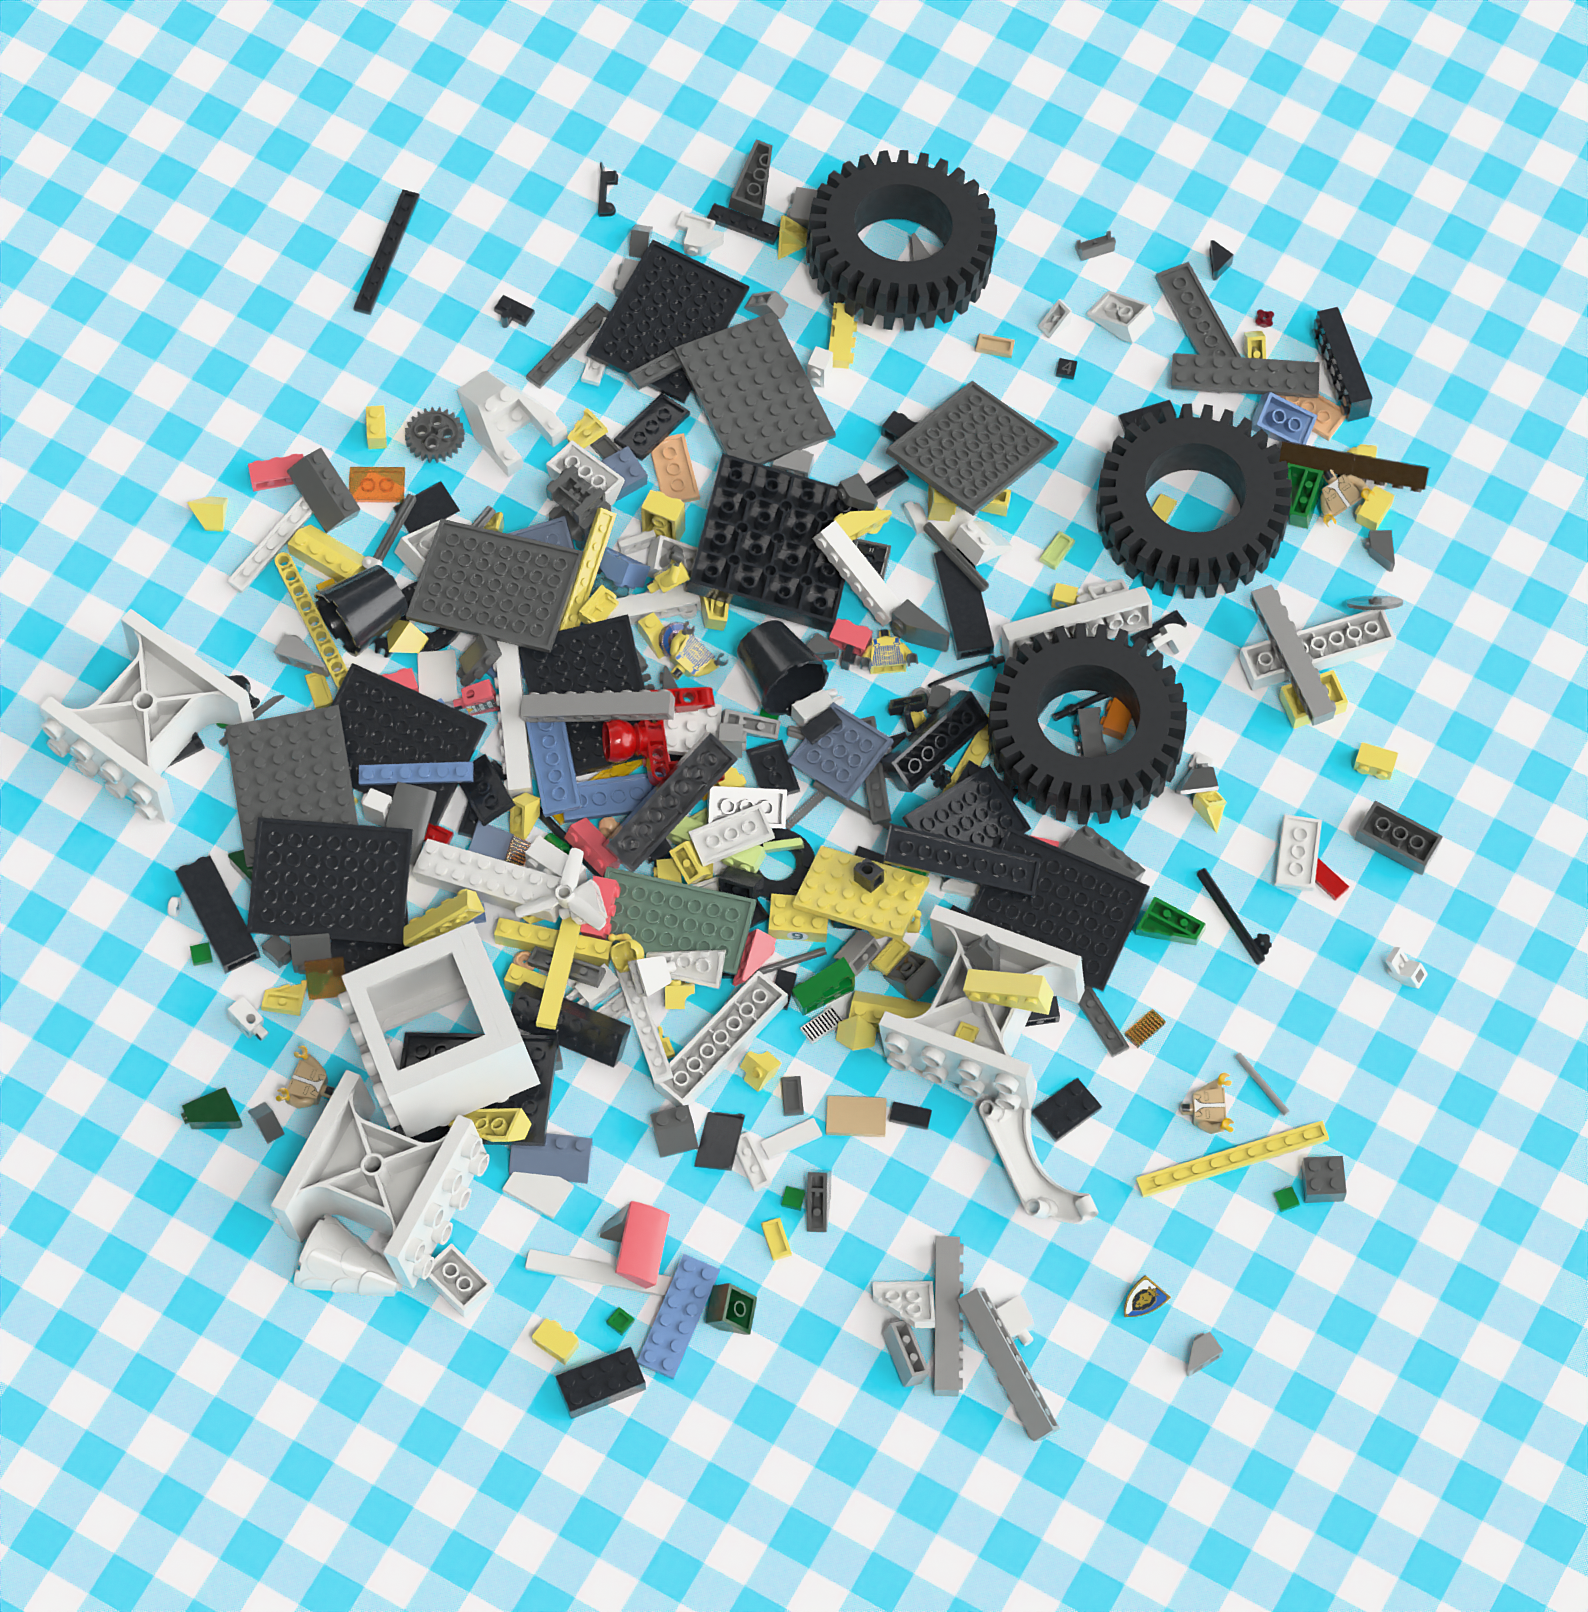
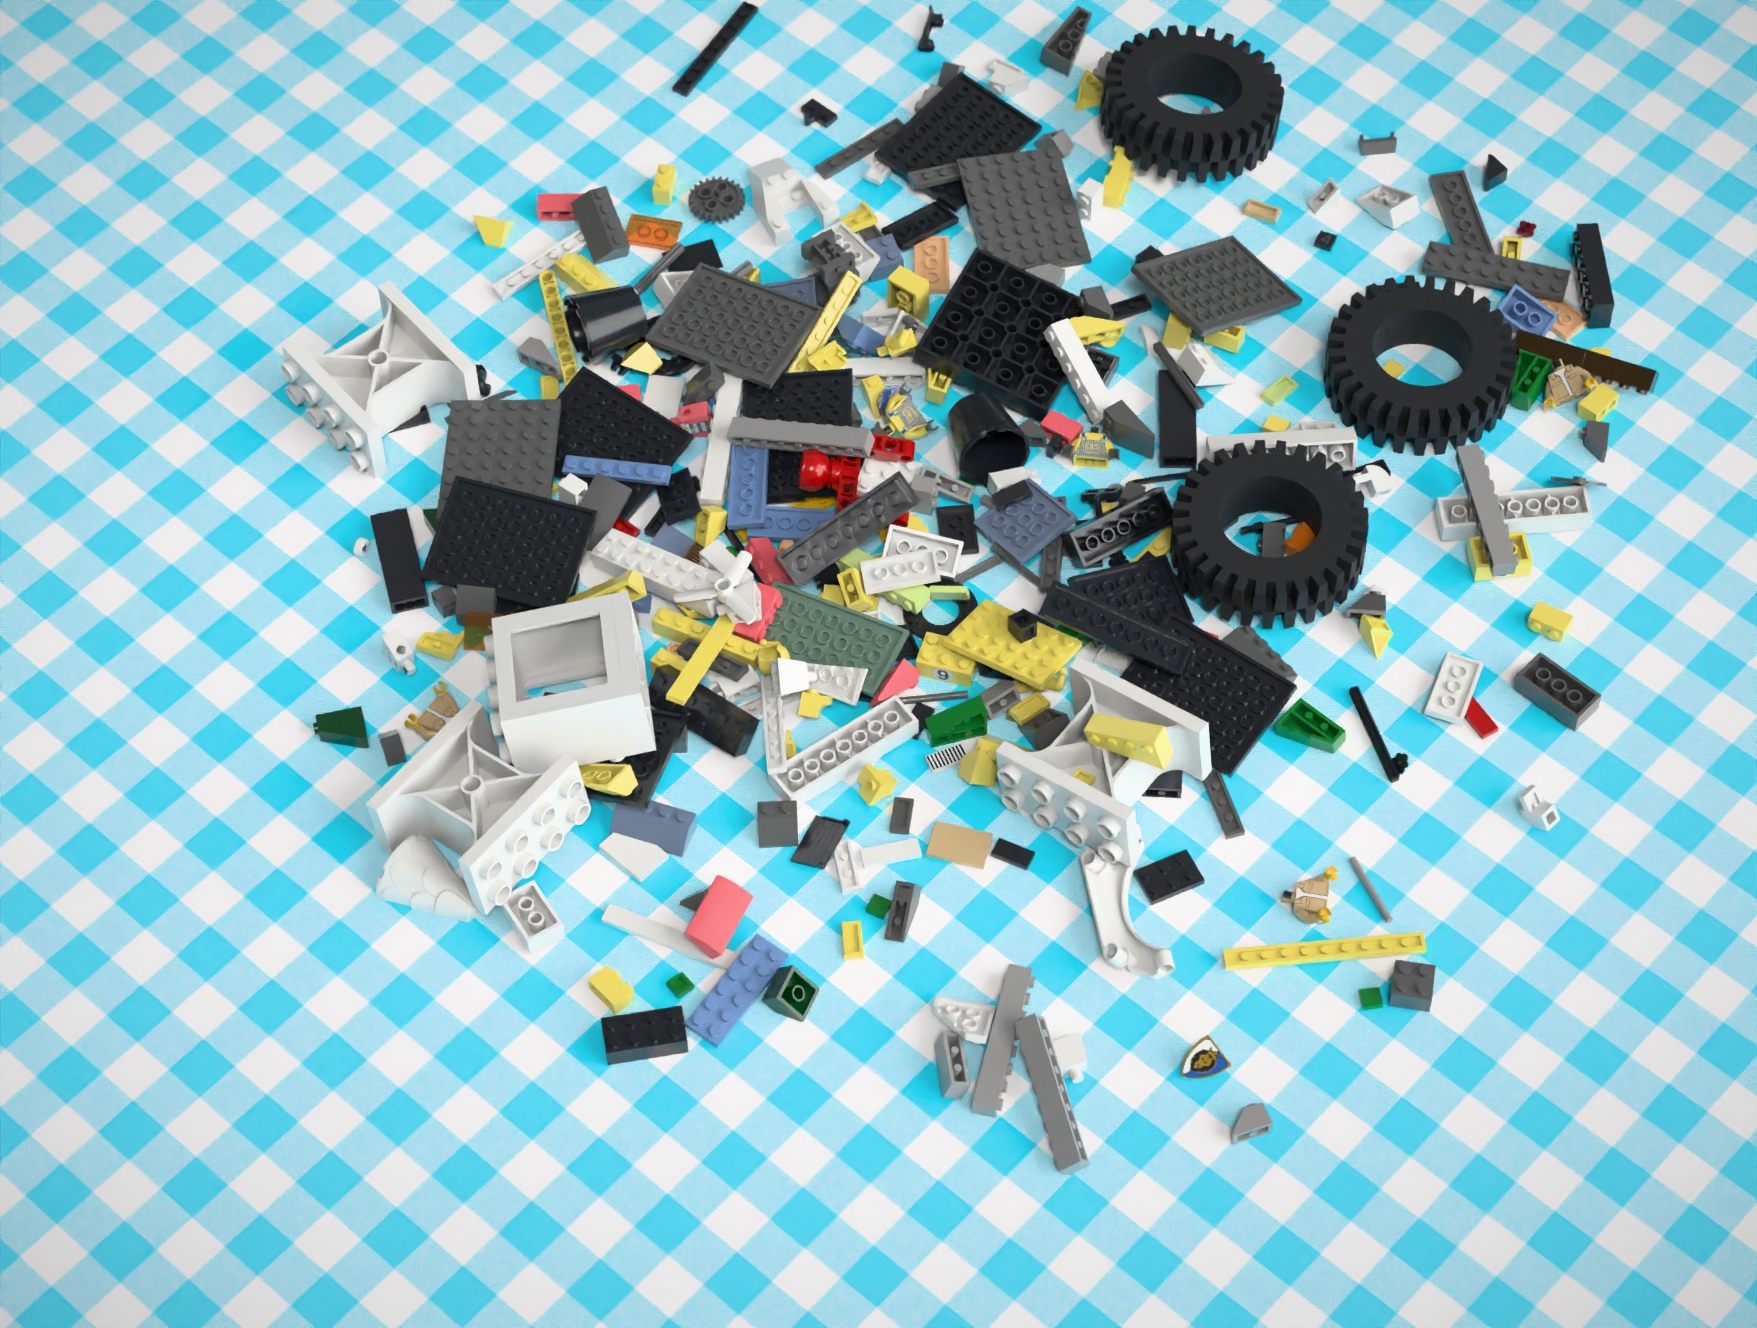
camera: 15 degrees right, 10 degrees down
green tile [190,942,213,966] -> none
black plate [707,203,780,245] -> none
black brick [718,866,764,900] -> none
dark grey slope [964,934,1000,972] -> none
clear orange tile [1124,1009,1166,1048] -> none

